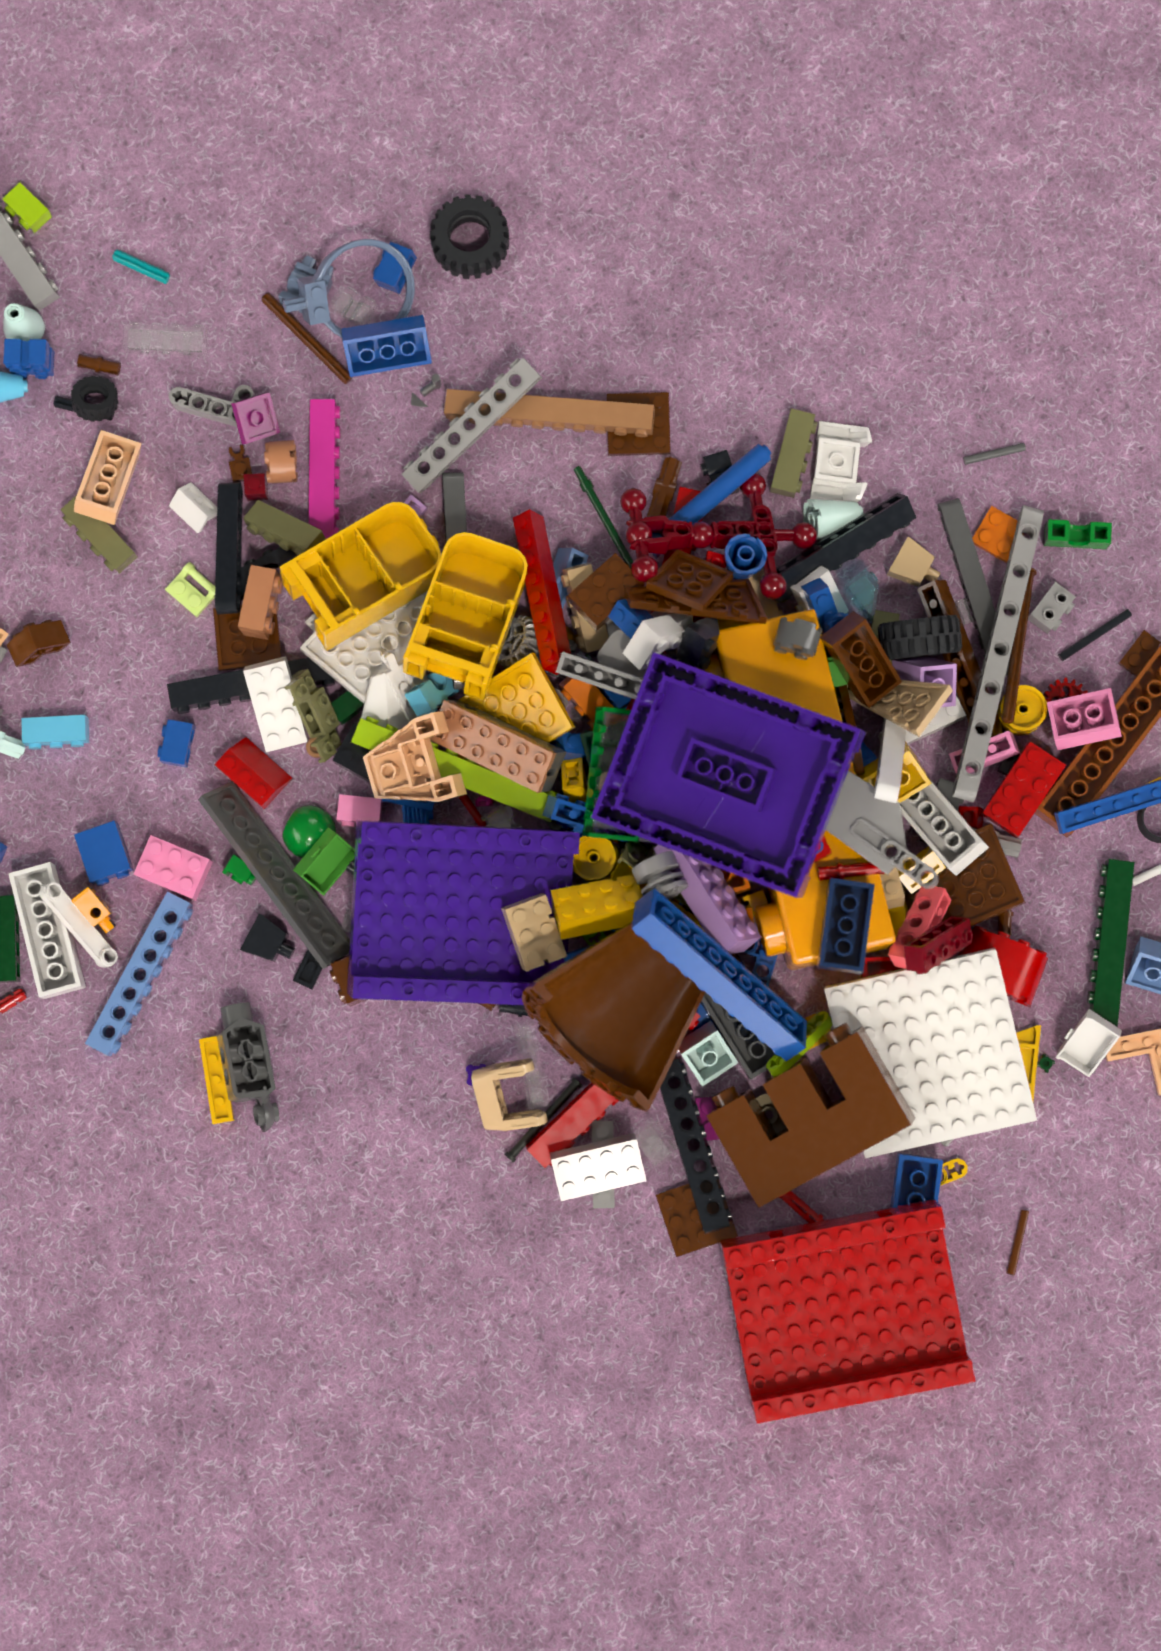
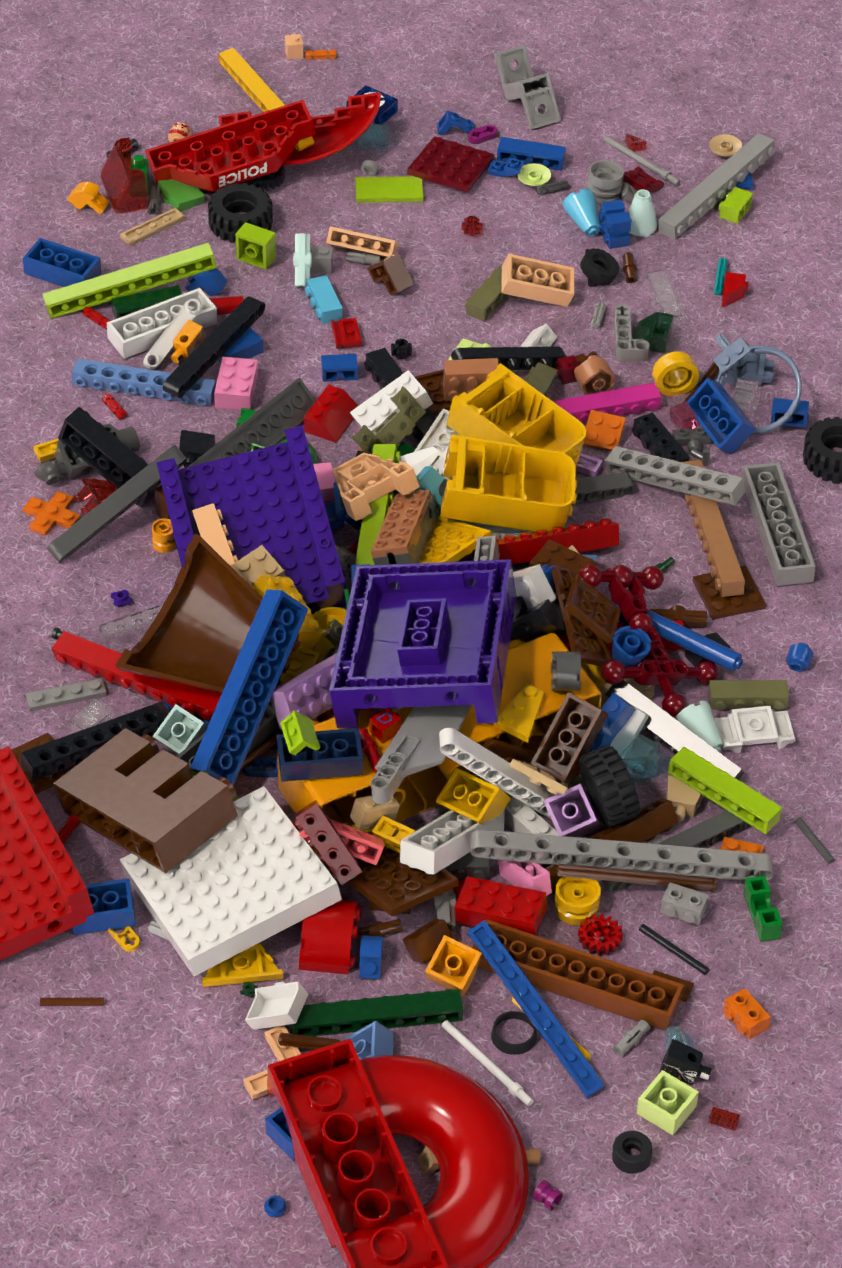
camera: 70 degrees right, 35 degrees down
plate [231,392,280,444] -> none
tan connector [471,1059,548,1131] -> none
brick [550,1133,646,1201] -> none
light grey wheel [632,851,688,900] -> none
bright pink brick [1047,688,1121,750] -> none
none -> orange plate [23,491,81,536]
none -> dark grey beam [47,445,188,563]
none -> black brick [58,407,160,508]
none -> clear red plate [73,478,118,515]
none -> red axle [102,394,127,420]
none -> light orange wheel [152,518,176,553]
none -> black beam [163,296,266,398]
none -> light nougat brick [192,503,238,566]
none -> red brick [209,296,244,315]
none -> reddish brown axle [278,1033,340,1050]
none -> lime panel [280,710,320,755]
none -> red plate [331,318,361,349]
none -> blue brick [359,935,383,979]
none -> black gear [391,339,412,360]
none -> reddish brown brick [402,919,453,963]
none -> light orange slope [425,935,482,996]
none -> yellow wing [494,683,544,743]
none -> orange plate [583,410,626,451]
none -> light grey axle [591,302,606,329]
none -> black brick [632,412,689,462]
none -> clear green slope [633,312,674,353]
none -> yellow piece [652,351,699,396]
none -> lime brick [668,747,782,834]
none -> clear pink brick [669,402,696,429]
none -> dark grey plate [672,427,711,452]
none -> red slope [722,272,749,307]
none -> light grey brick [742,462,815,586]
none -> blue head [786,642,813,672]

